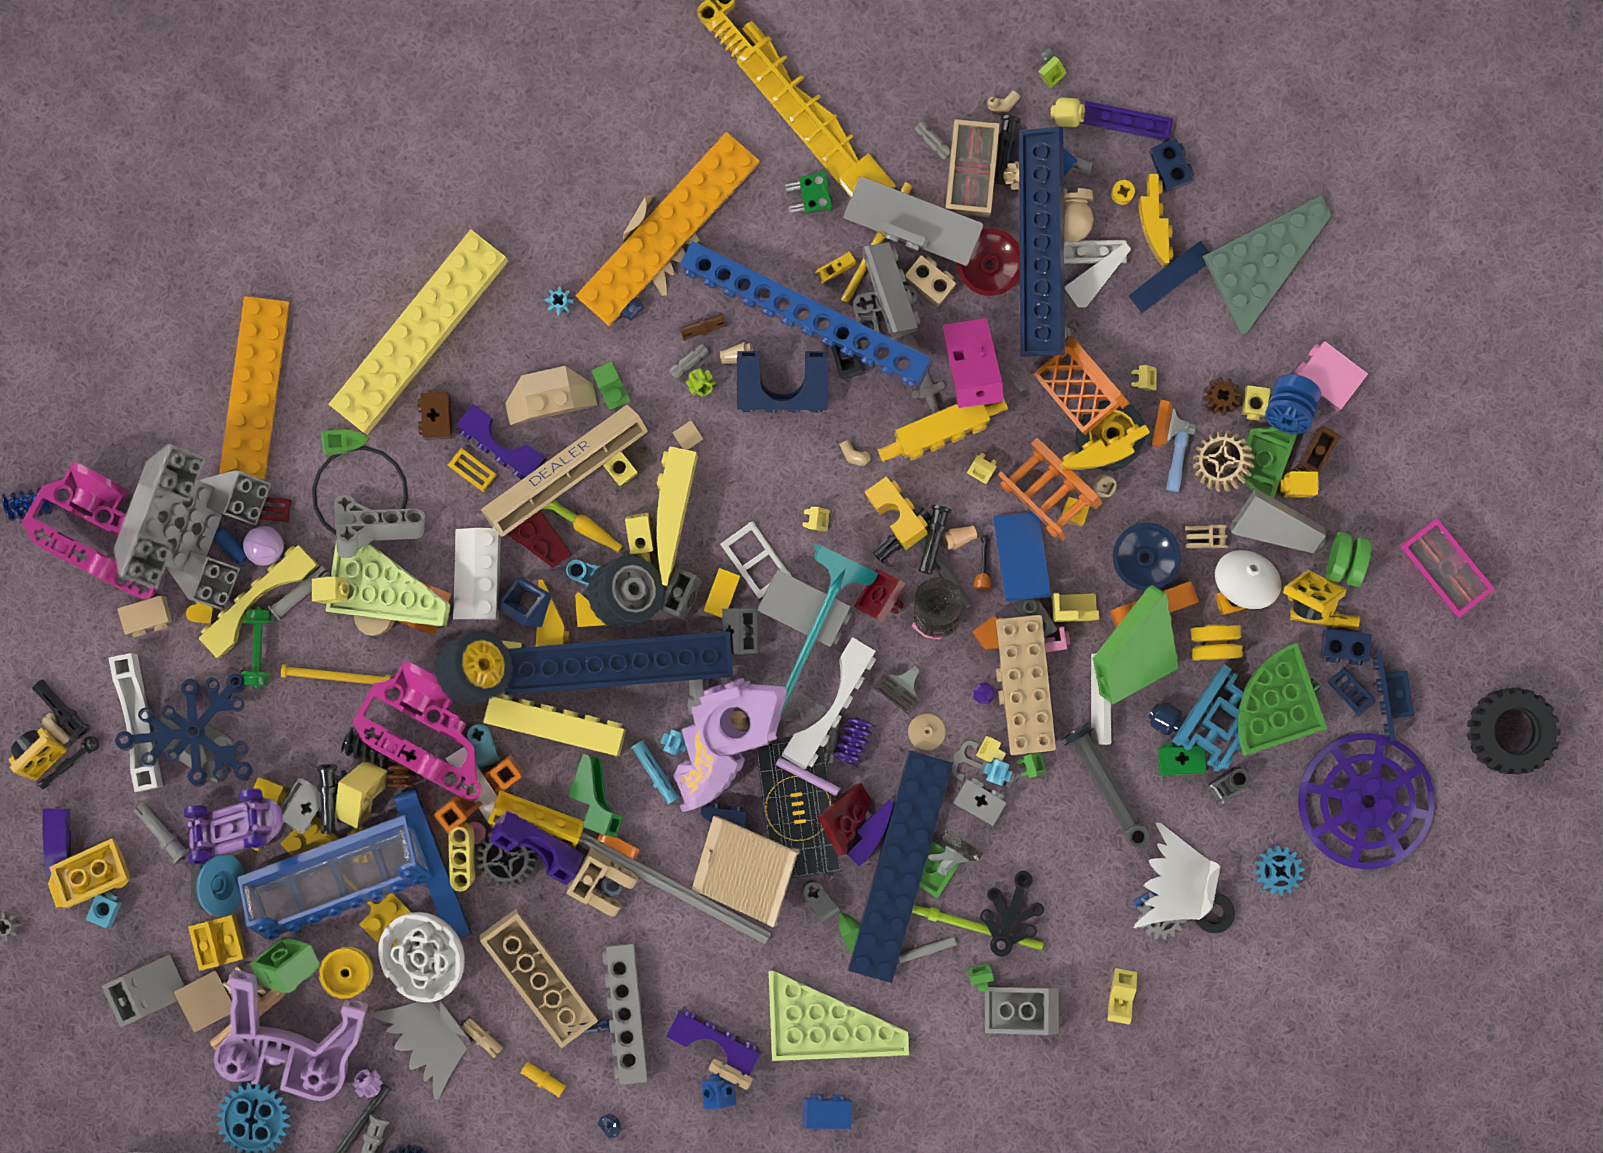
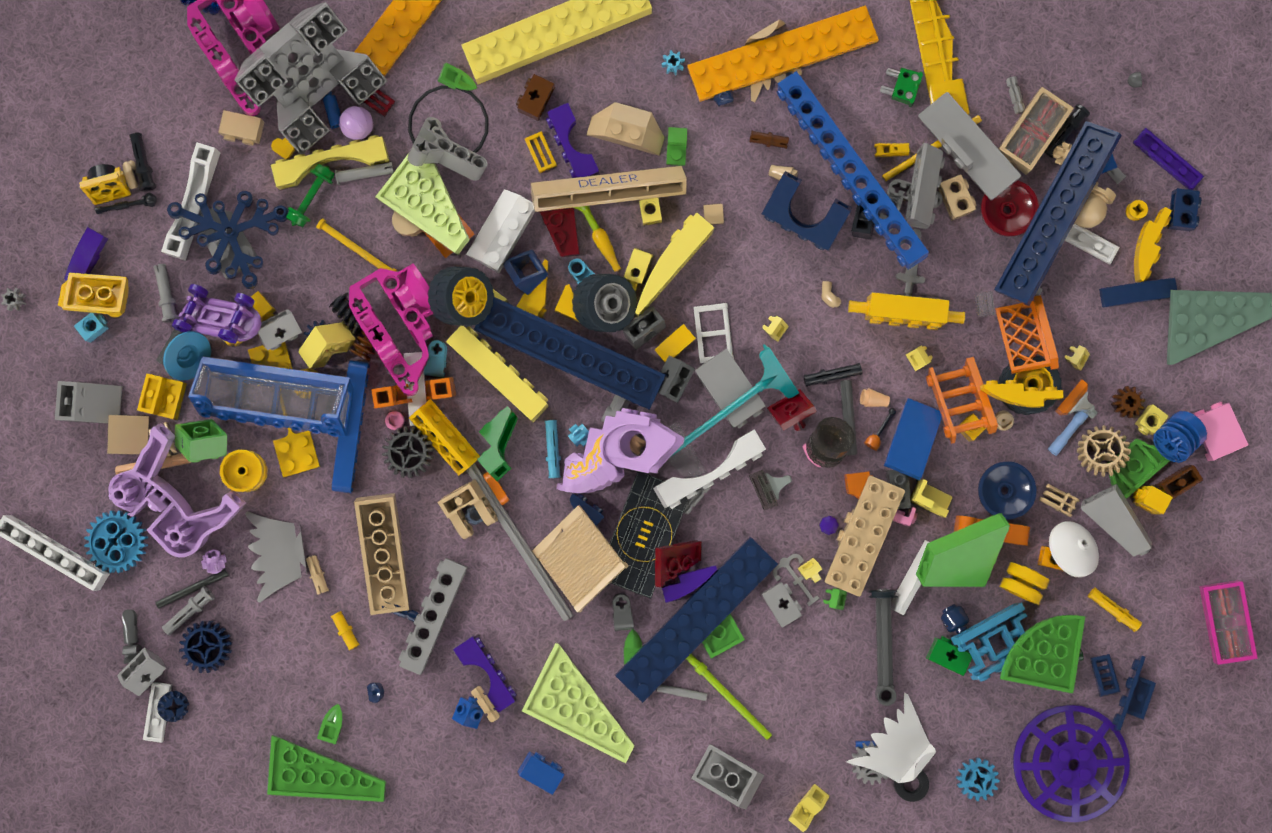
camera: 25 degrees right, 0 degrees up
light yellow brick [312,576,349,604] -> none
black pin [316,764,338,834] -> none
white brick [379,912,465,1002] -> none
light yellow beam [449,822,476,892] -> none
dark purple arch [489,810,584,885] -> none
light grey axle [669,344,709,379] -> none
lime gear [686,368,716,397] -> none
lavender bar [776,757,840,796] -> none
dark purple piece [833,717,876,767] -> none
yellow arch [865,476,928,550] -> none
tan piece [908,713,946,751] -> none
black pin [918,505,952,575] -> none
piece [928,830,983,876] -> none
dark pink brick [942,318,1003,408] -> none
bright green tile [967,963,994,992] -> none
black plant [980,871,1044,957] -> none
medium azure gear [983,759,1013,786] -> none
tan arm [987,90,1021,112] -> none
lime tile [1038,56,1067,88] -> none
light yellow head [1051,98,1085,127] -> none
white sticker [1064,242,1131,307] -> none
dark grey piece [1205,768,1250,806] -> none
yellow piece [1283,570,1347,620] -> none
dark blue brick [1320,629,1372,666] -> none
bright green wheel [1326,532,1372,587] -> none
black tyre [1467,688,1561,775] -> none

